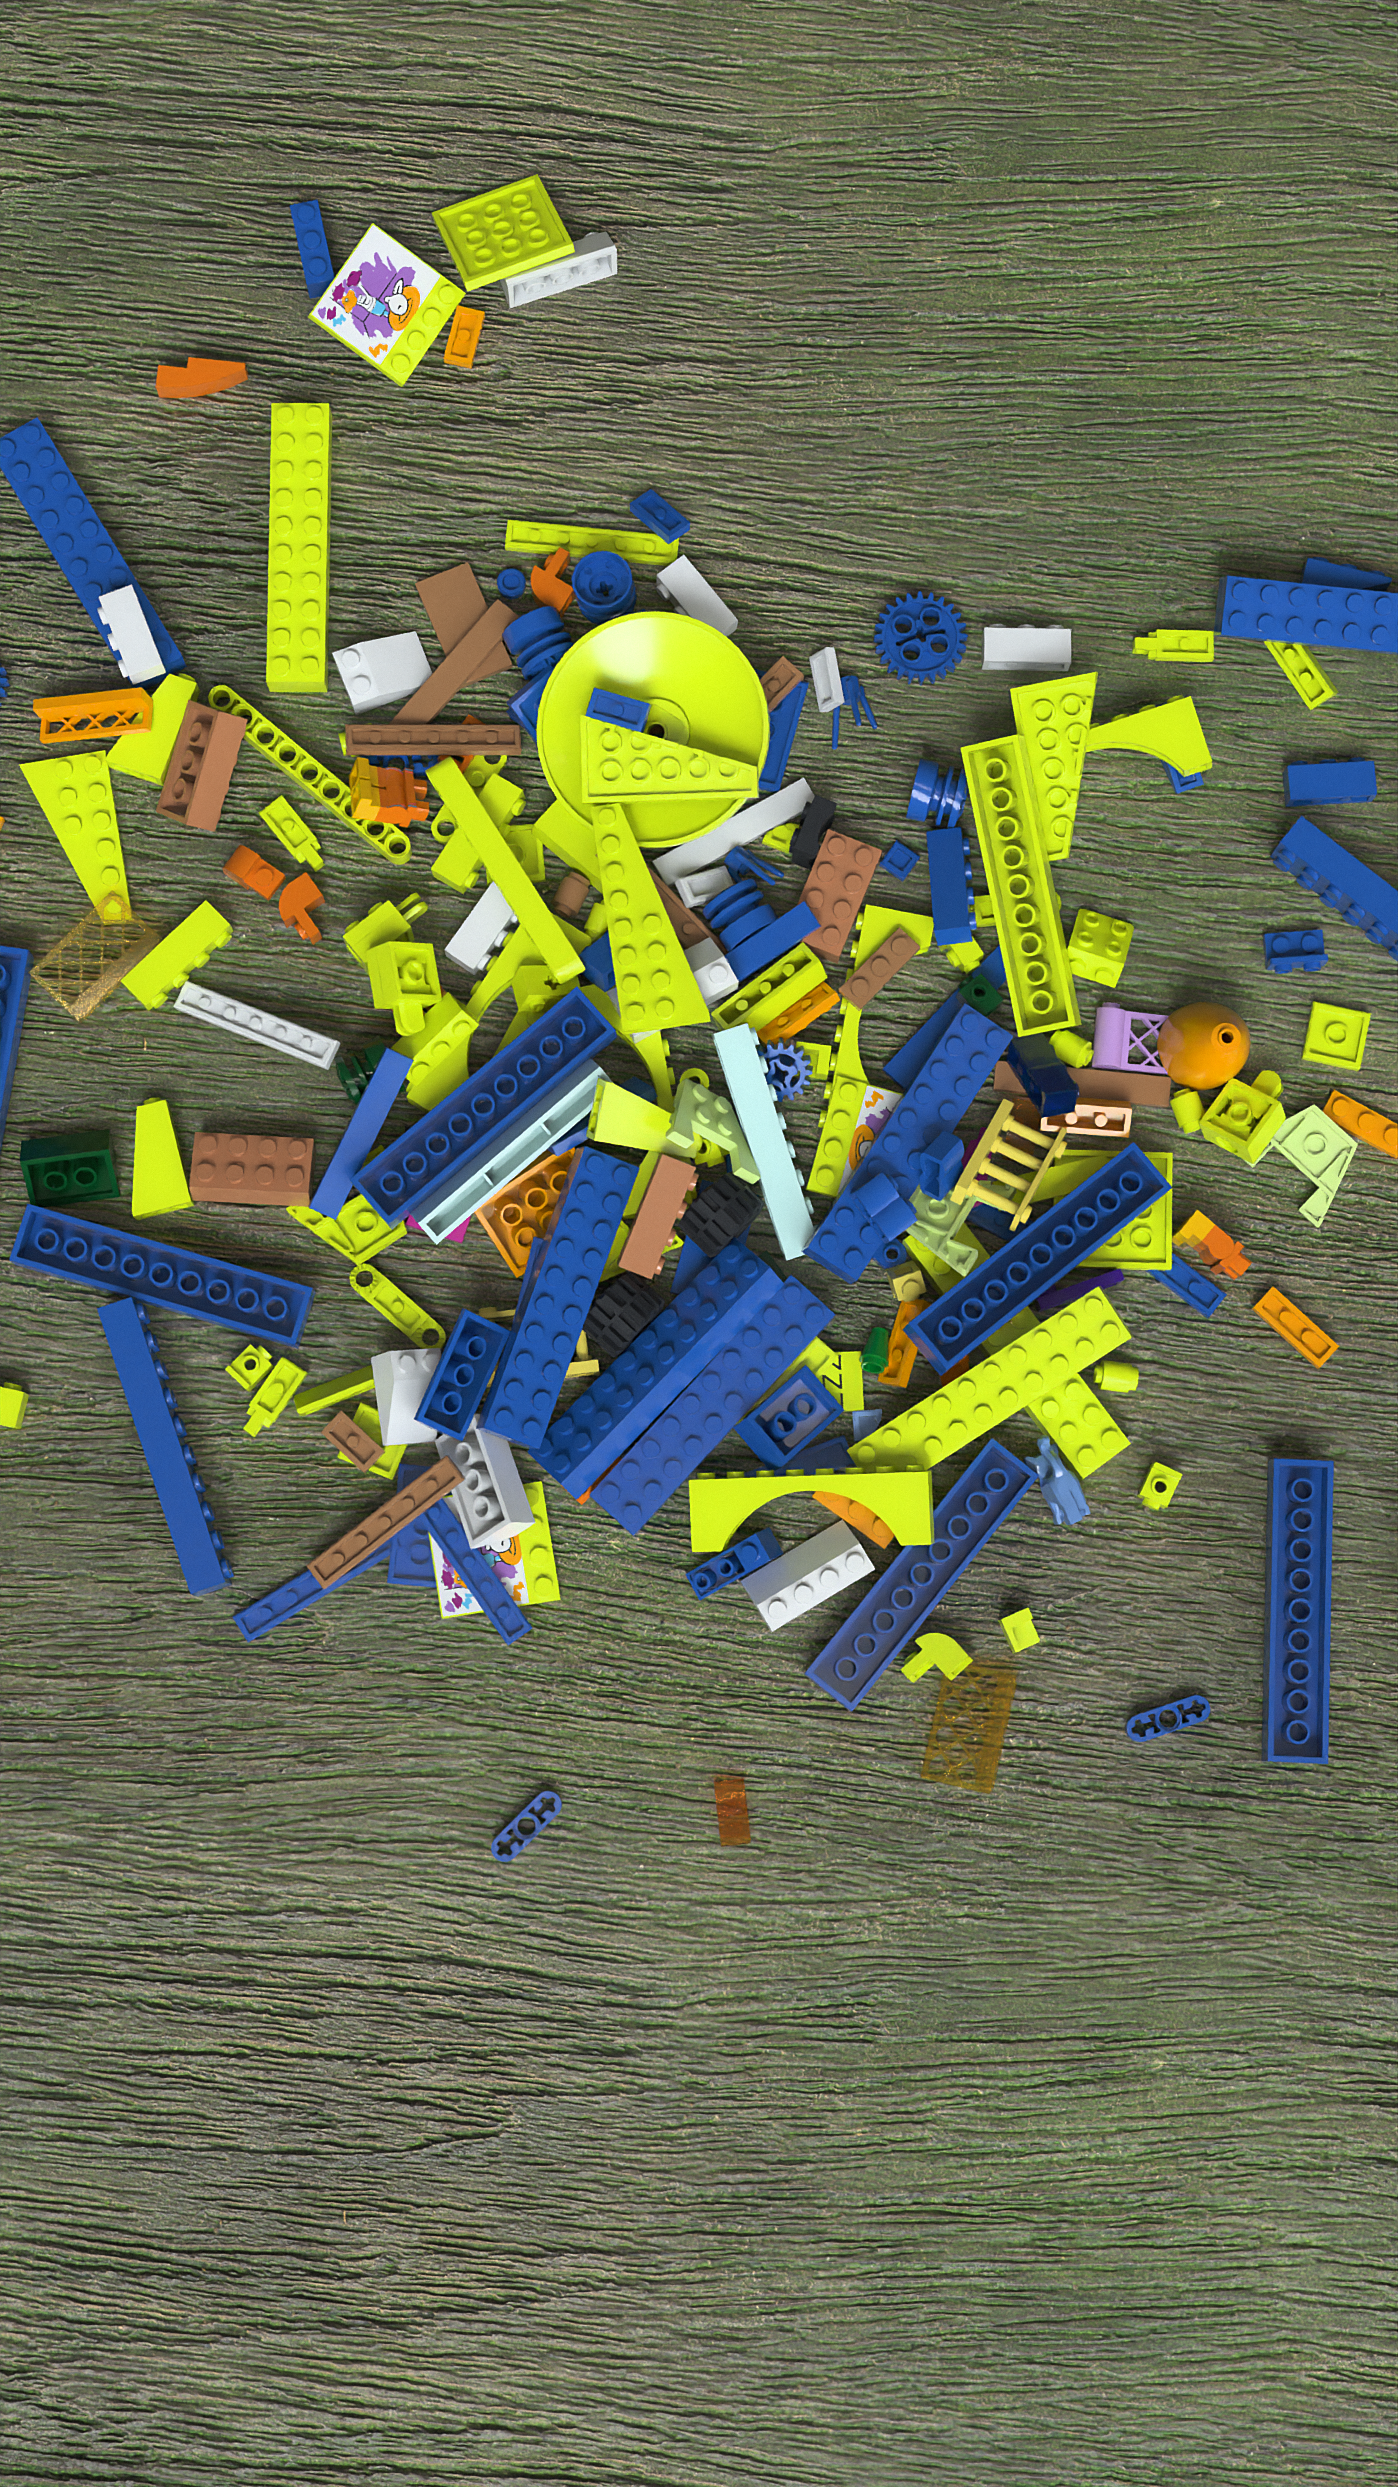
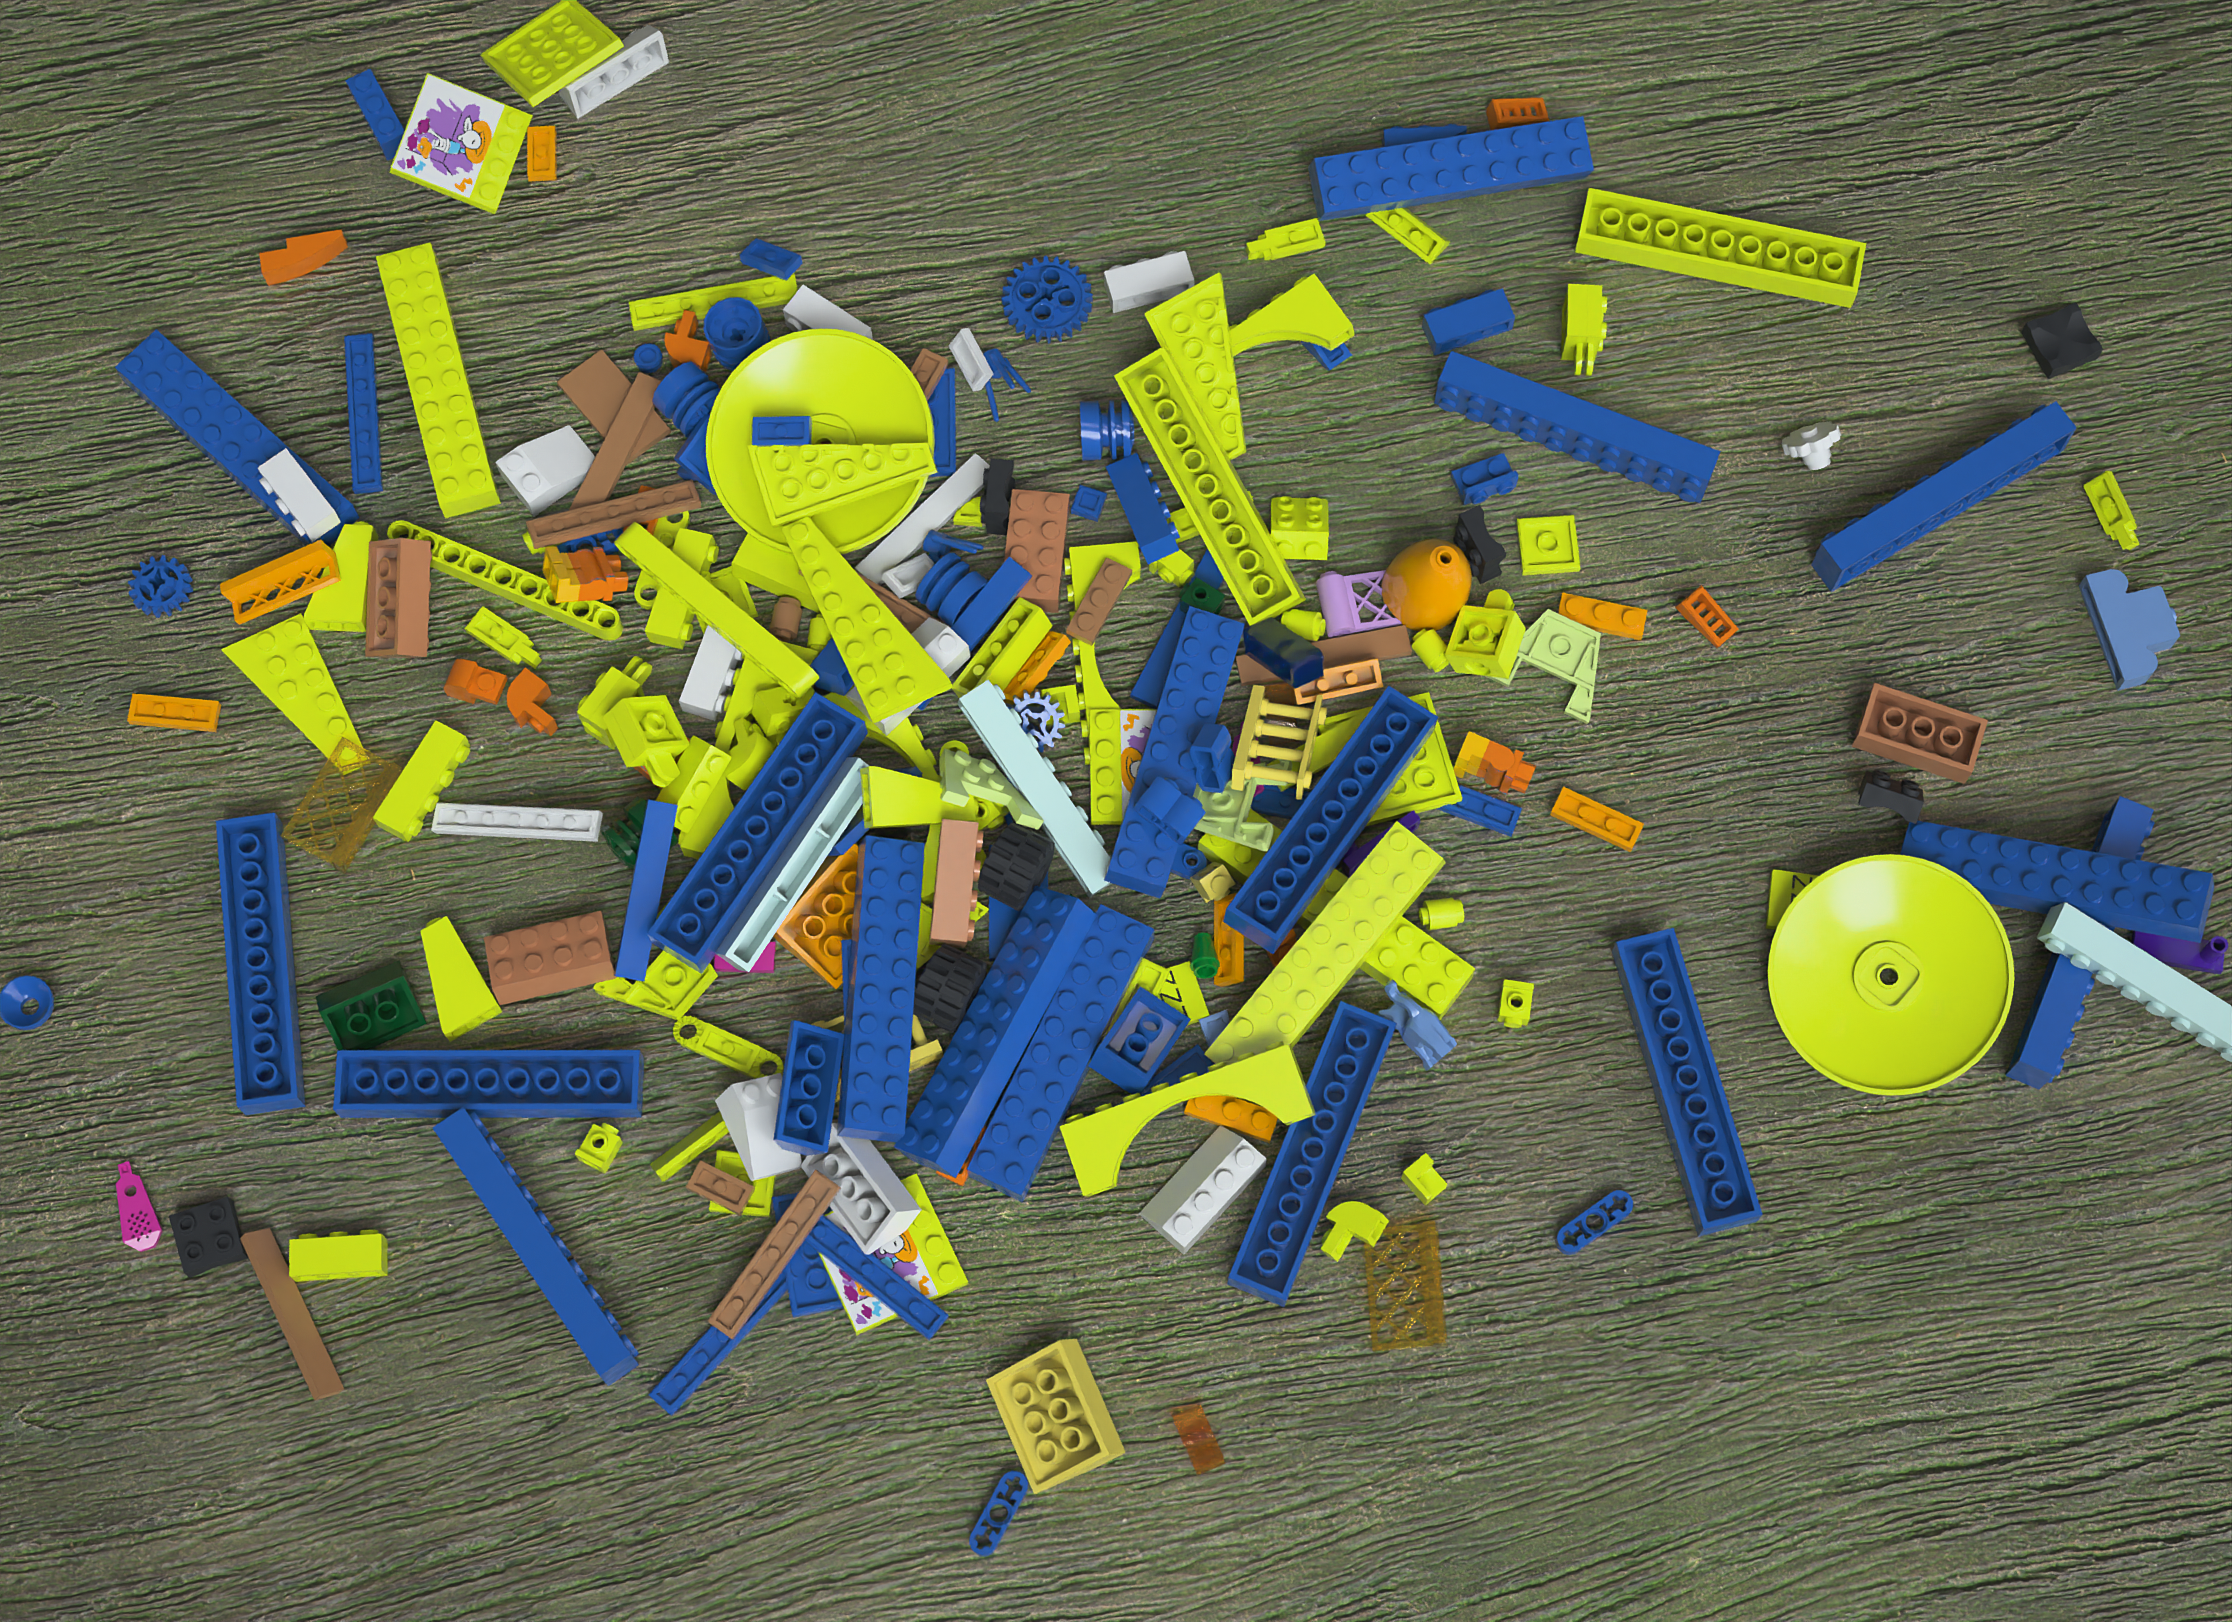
camera: 10 degrees left, 10 degrees down
neon yellow hinge [243,1356,308,1437] -> none
blue slope [685,1527,784,1600] -> none
none -> blue tile [344,333,383,494]
none -> neon yellow brick [724,717,775,791]
none -> light yellow slope [986,1339,1126,1494]
none -> black brick [1453,505,1506,584]

